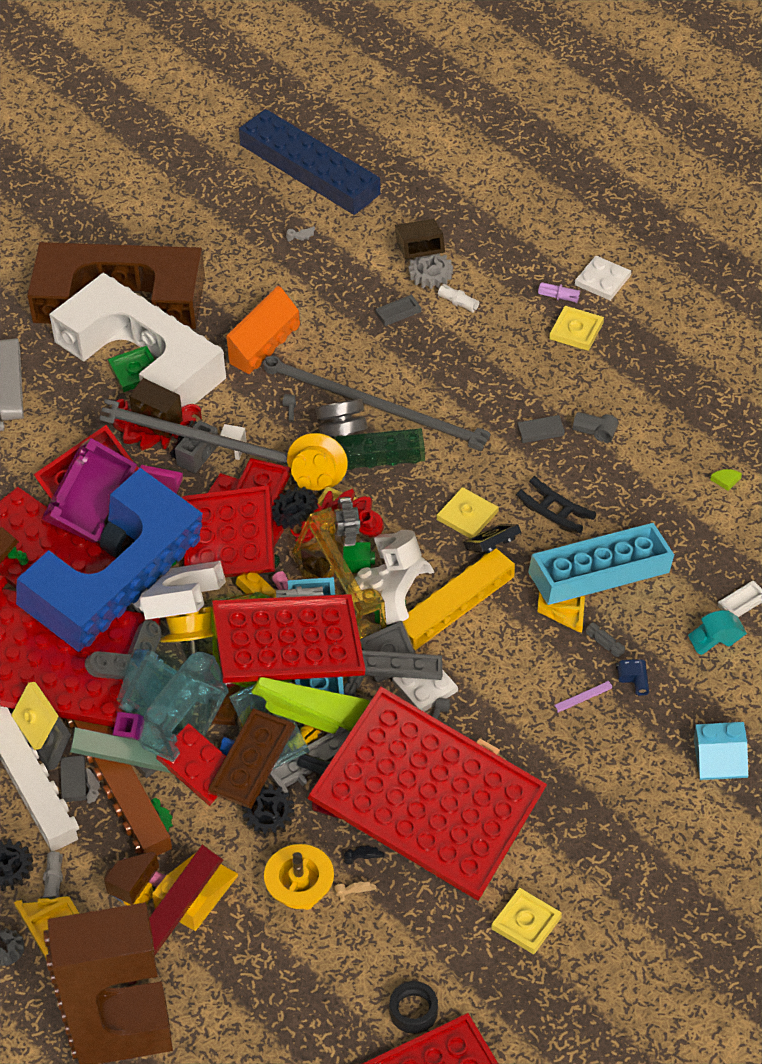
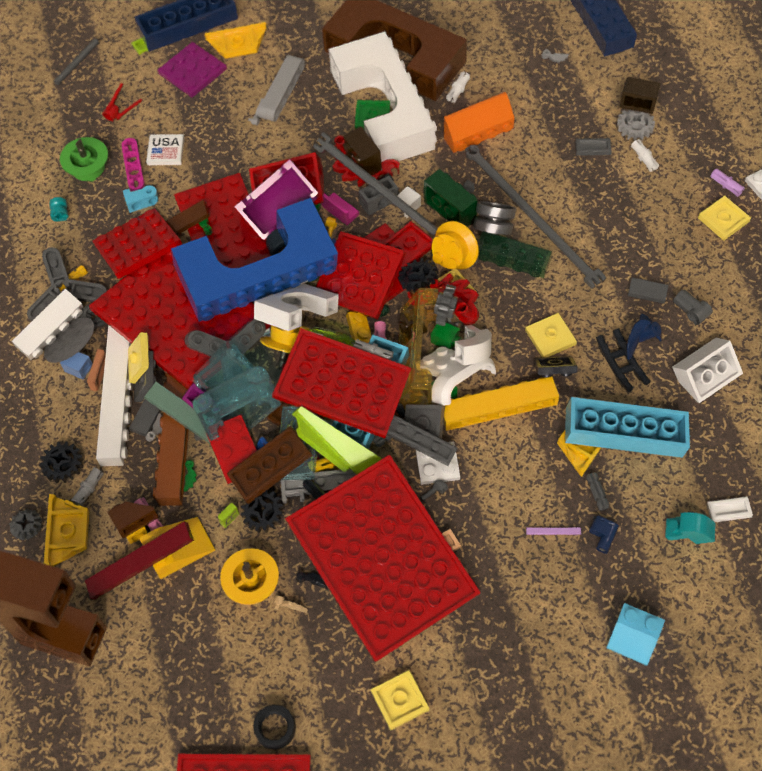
camera: 30 degrees right, 10 degrees up
none -> lime tile [218,503,239,528]
none -> dark green brick [424,169,477,227]
none -> white pin [446,72,470,103]
none -> dark blue piece [627,314,662,360]
none -> white slope [672,338,743,403]

